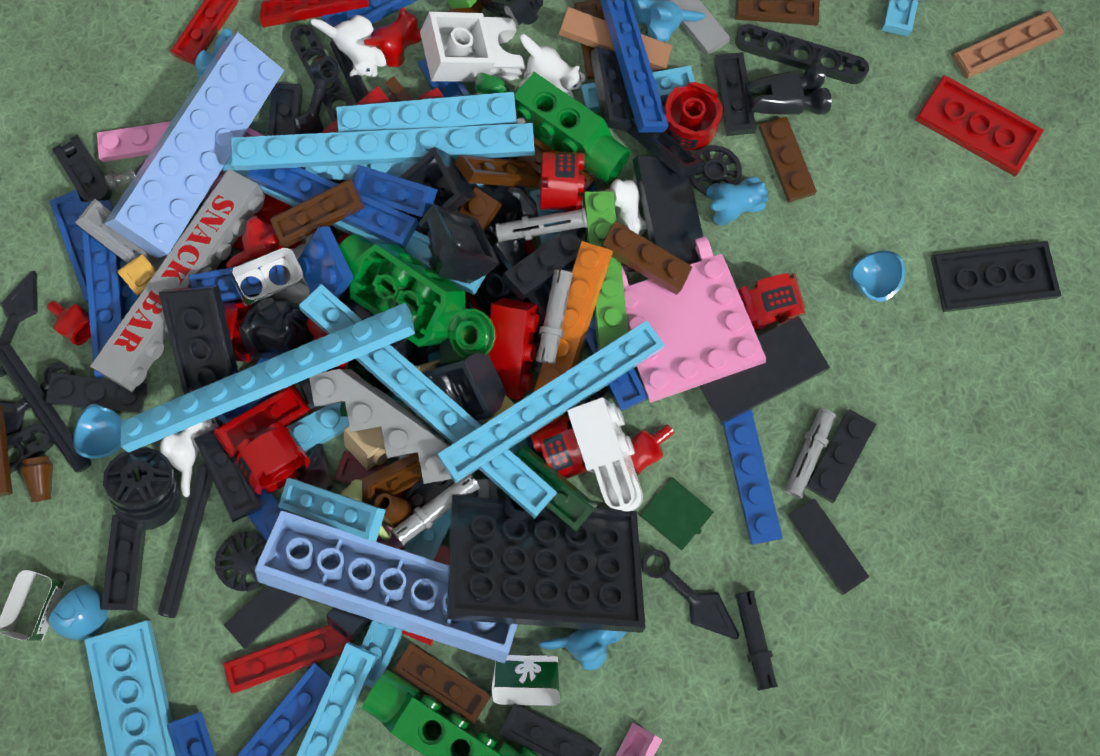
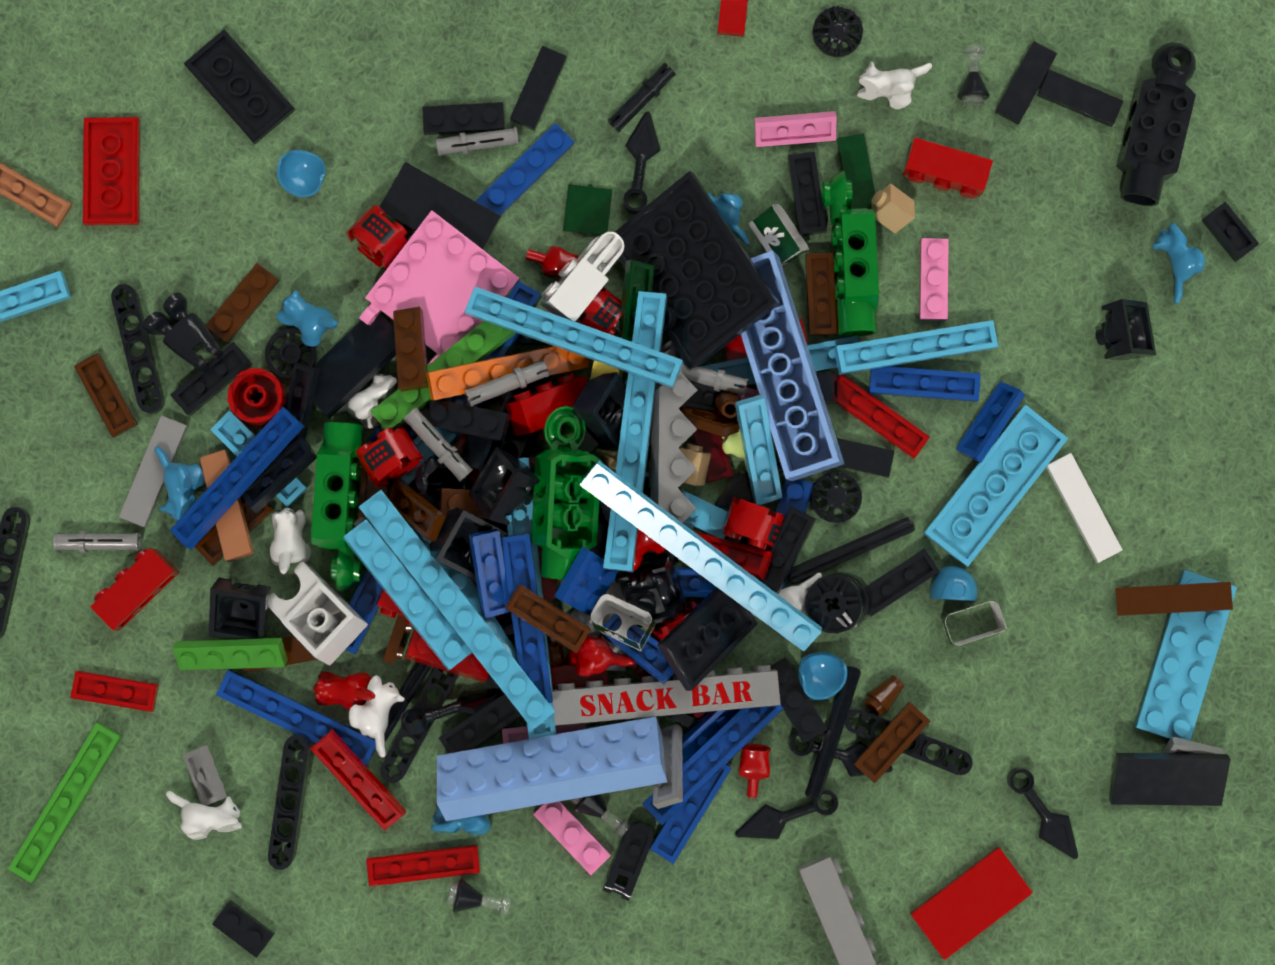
camera: 130 degrees left, 10 degrees up
tile [117,253,157,296] -> none
none -> piece [446,879,511,917]

